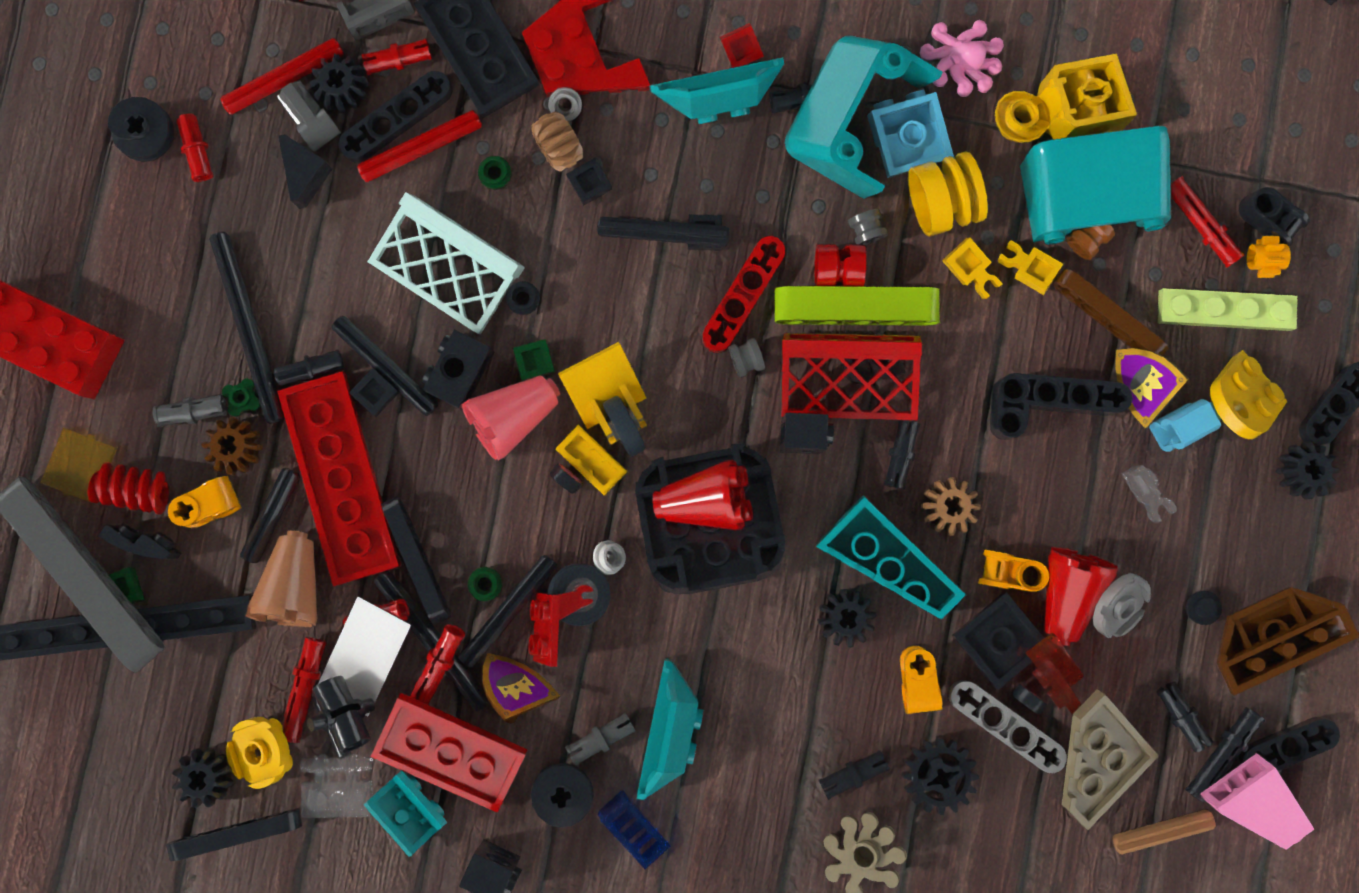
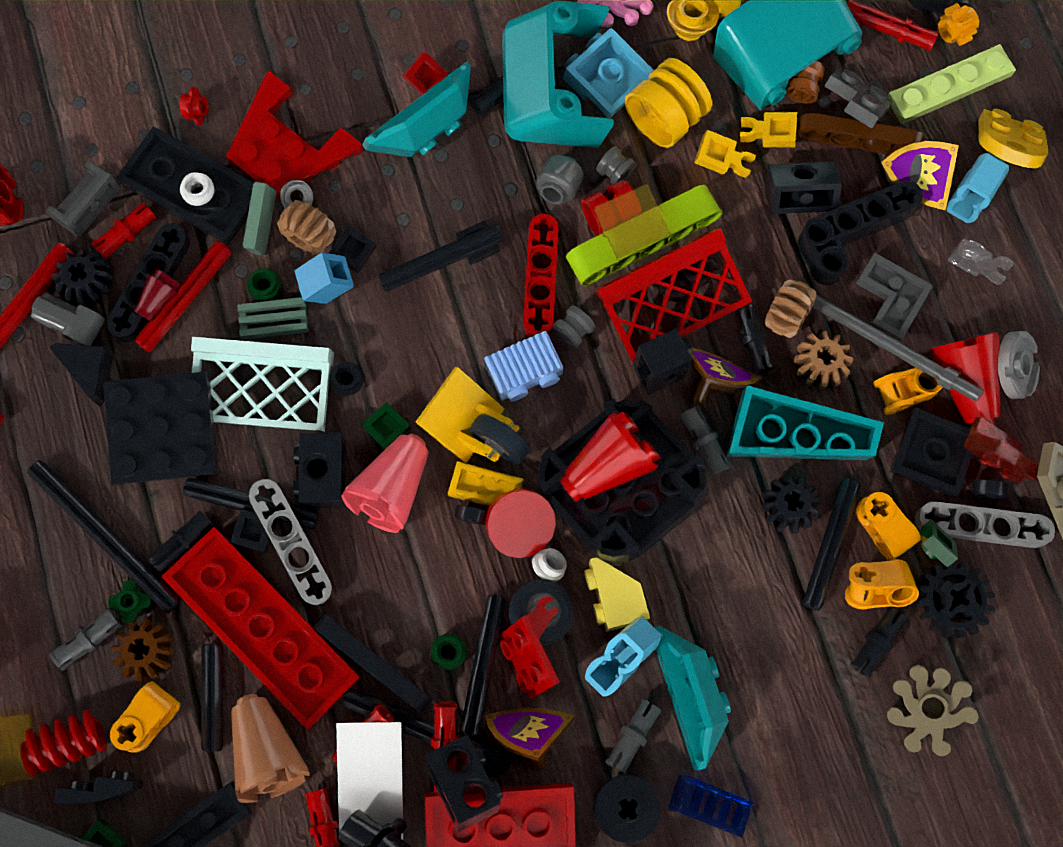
camera: 30 degrees left, 10 degrees down
none -> black plate [103,371,218,485]
none -> dark red cone [133,269,180,321]
none -> white plate [180,172,214,206]
none -> sand green tile [237,297,309,340]
none -> sand green tile [243,182,277,256]
none -> light grey beam [249,479,332,605]
none -> dark azure brick [294,252,354,304]
none -> black brick [425,735,503,833]
none -> light blue brick [484,331,563,402]
none -> tile [485,487,556,558]
none -> dark grey head [536,155,584,204]
none -> light yellow slope [584,557,650,632]
none -> medium azure brick [585,617,661,697]
none -> clear yellow piece [594,184,670,259]
none -> dark grey pin [680,406,732,476]
none -> shield [691,347,761,405]
none -> black brick [765,161,842,214]
none -> medium nougat gear [765,279,817,338]
none -> black axle [802,478,861,611]
none -> dark grey bar [812,294,984,402]
none -> dark grey plate [825,68,893,128]
none -> light orange piece [845,559,919,610]
none -> dark grey plate [856,252,933,342]
none -> dark green plate [921,519,958,567]

